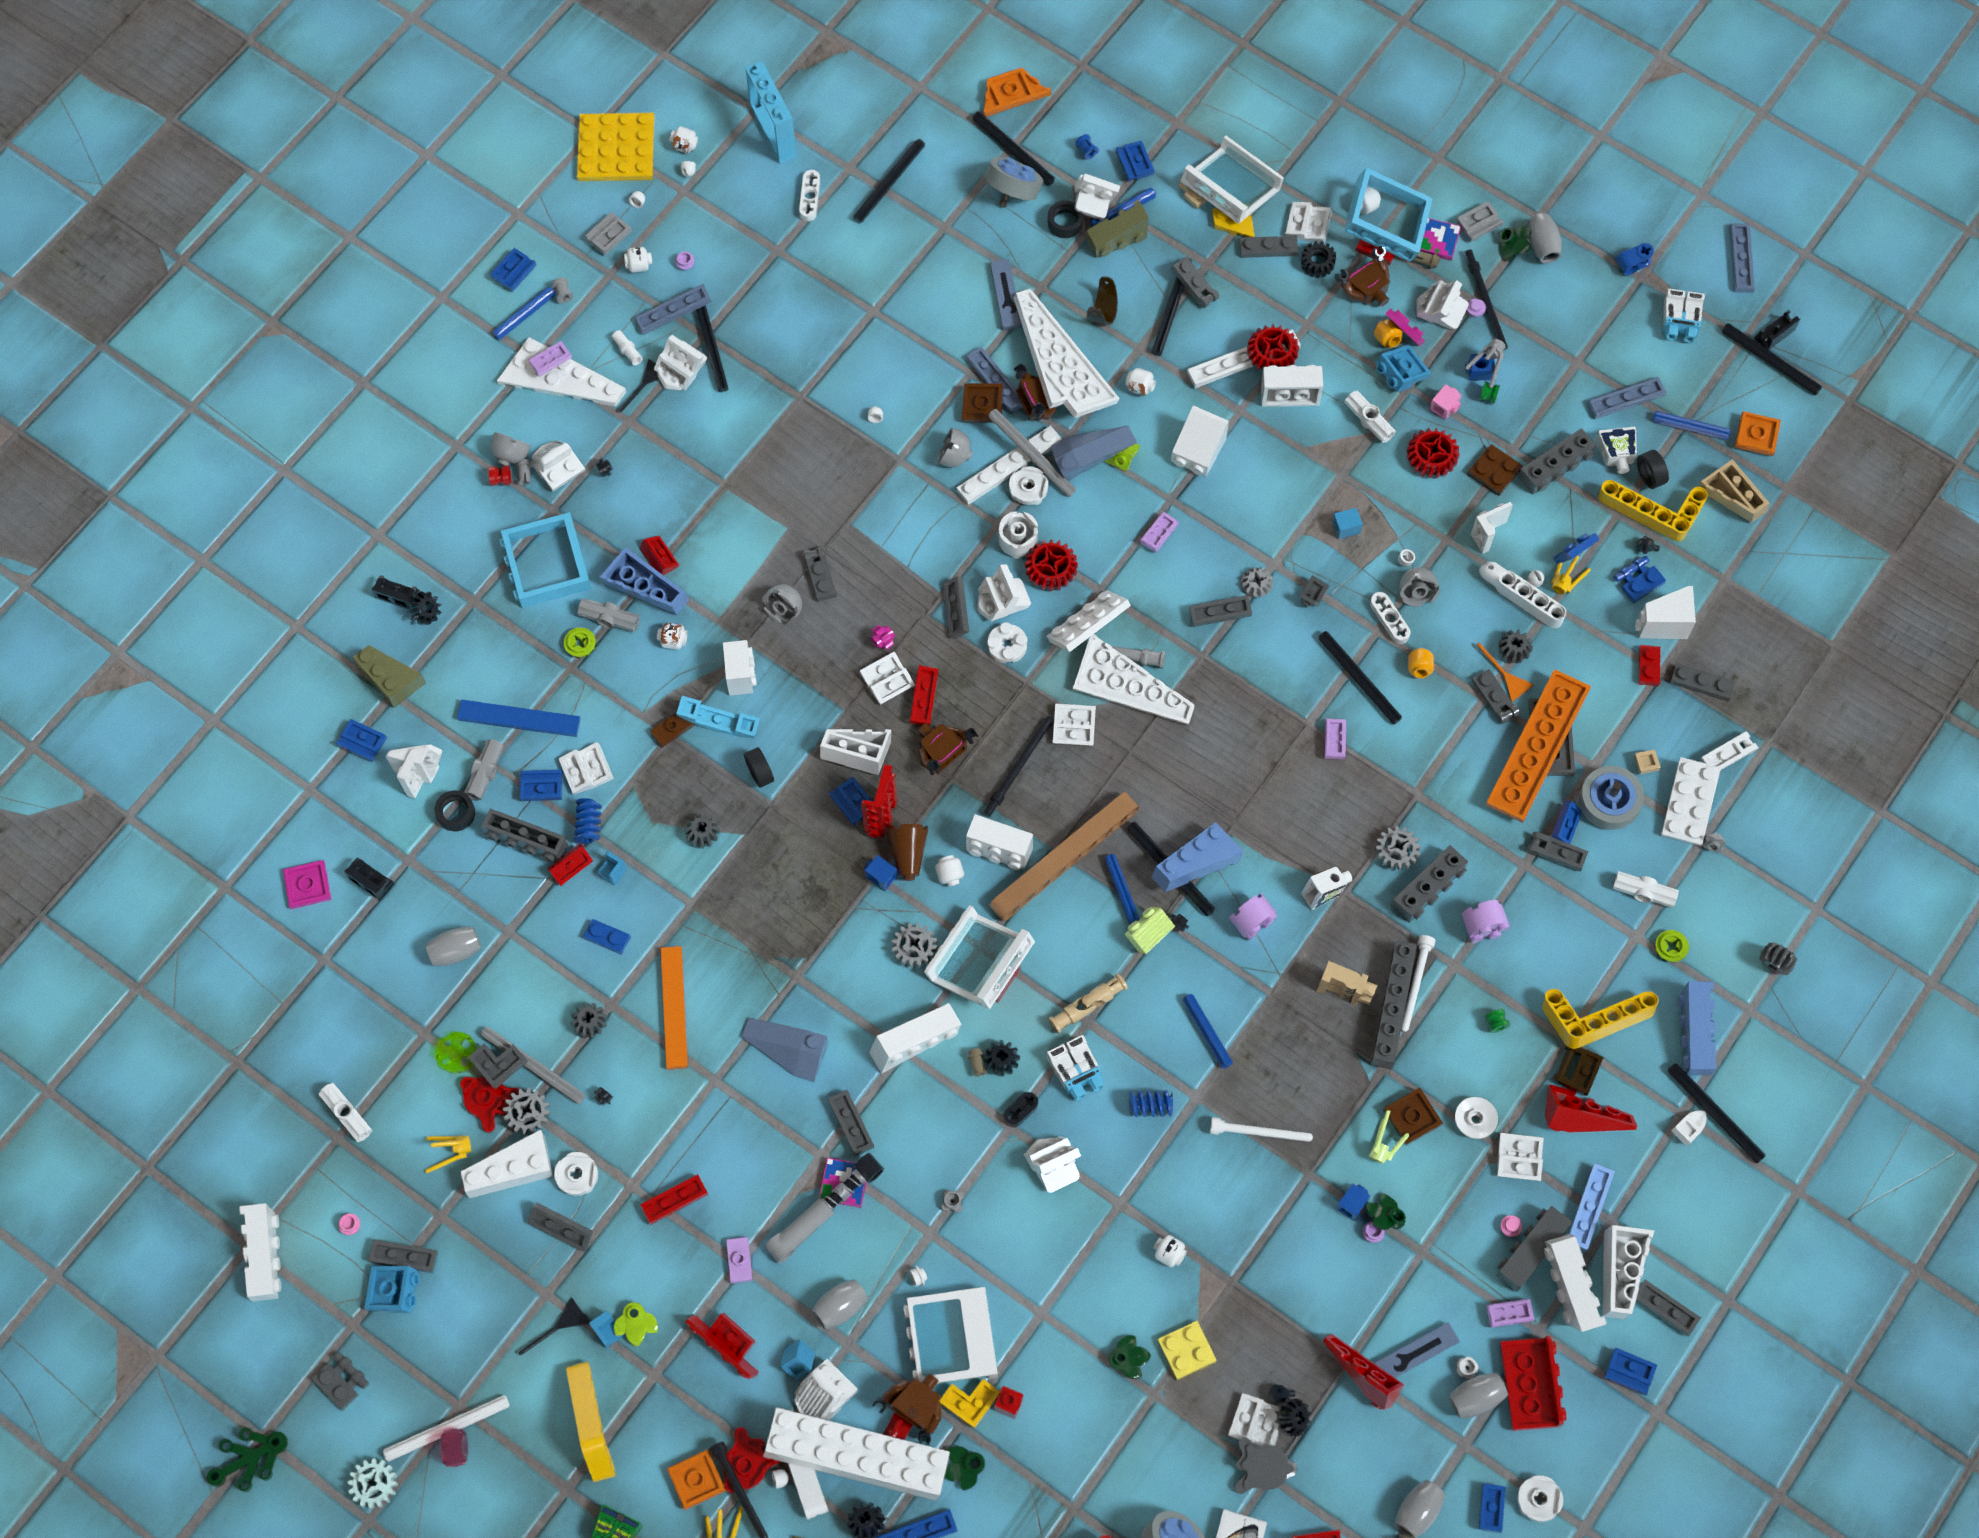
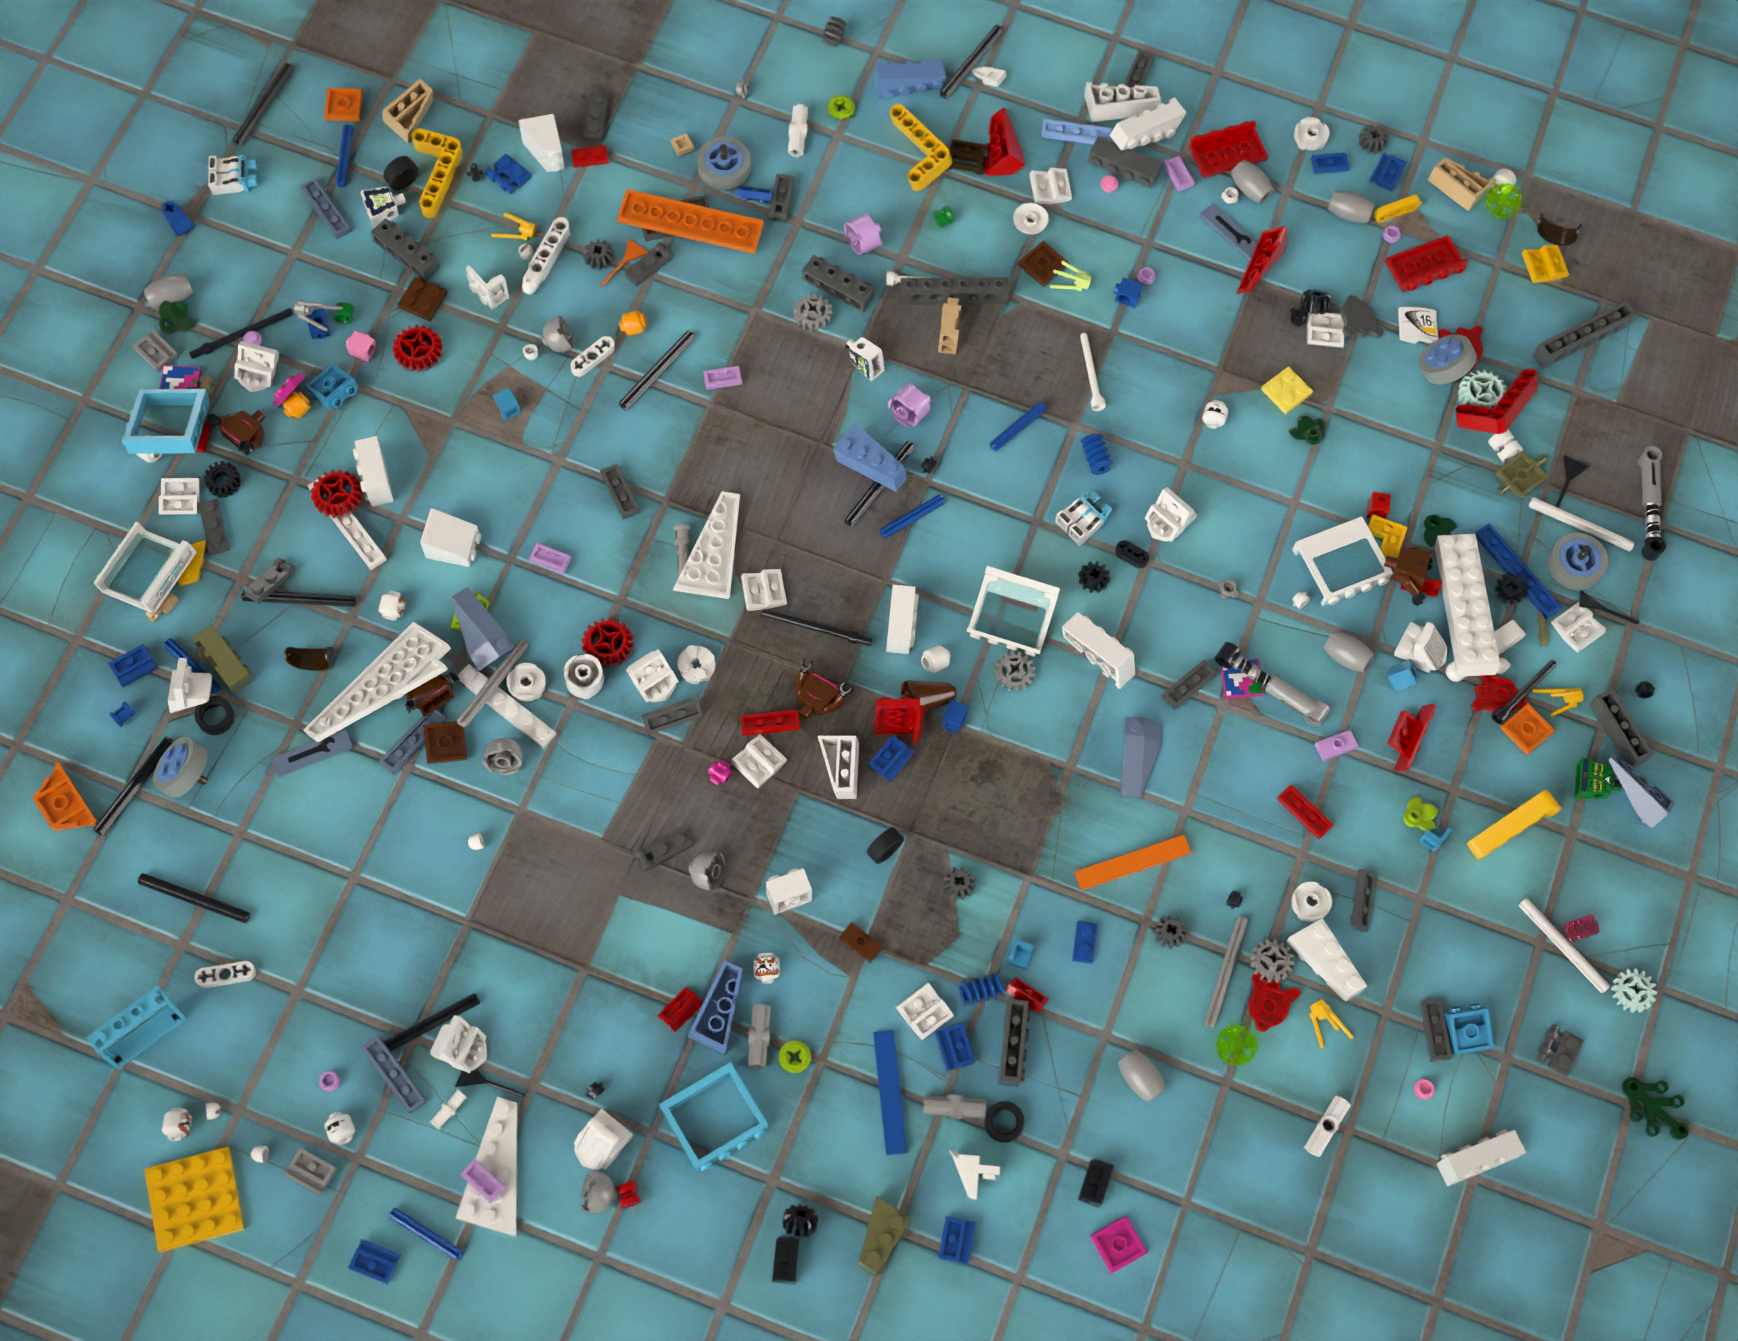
camera: 110 degrees left, 0 degrees up
dark grey plate [468,1043,528,1089] -> none
light grey pin [516,459,532,485] -> none
black piece [519,1298,590,1355] -> none
light grey bush [551,278,573,303] -> none
medium azure slope [676,696,760,738] -> none
dark tan pin [967,1048,987,1077] -> none
medium nougat beam [989,792,1140,921] -> none
white plate [1047,590,1131,652] -> none
tan piece [1048,973,1128,1034] -> none
yellowish green brick [1125,907,1175,954] -> none
light grey gear [1241,566,1273,597] -> none
dark grey bracket [1298,576,1330,607] -> none
white piece [1344,391,1396,443] -> none
dark green plate [1365,1193,1406,1230] -> none
blue plate [1553,533,1600,564] -> none
blue plate [1604,1348,1657,1396] -> none
white plate [1660,757,1721,847] -> none
white plate [1700,731,1759,771] -> none
sand blue tile [1729,223,1755,293] -> none
black hinge [1755,310,1800,350] -> none

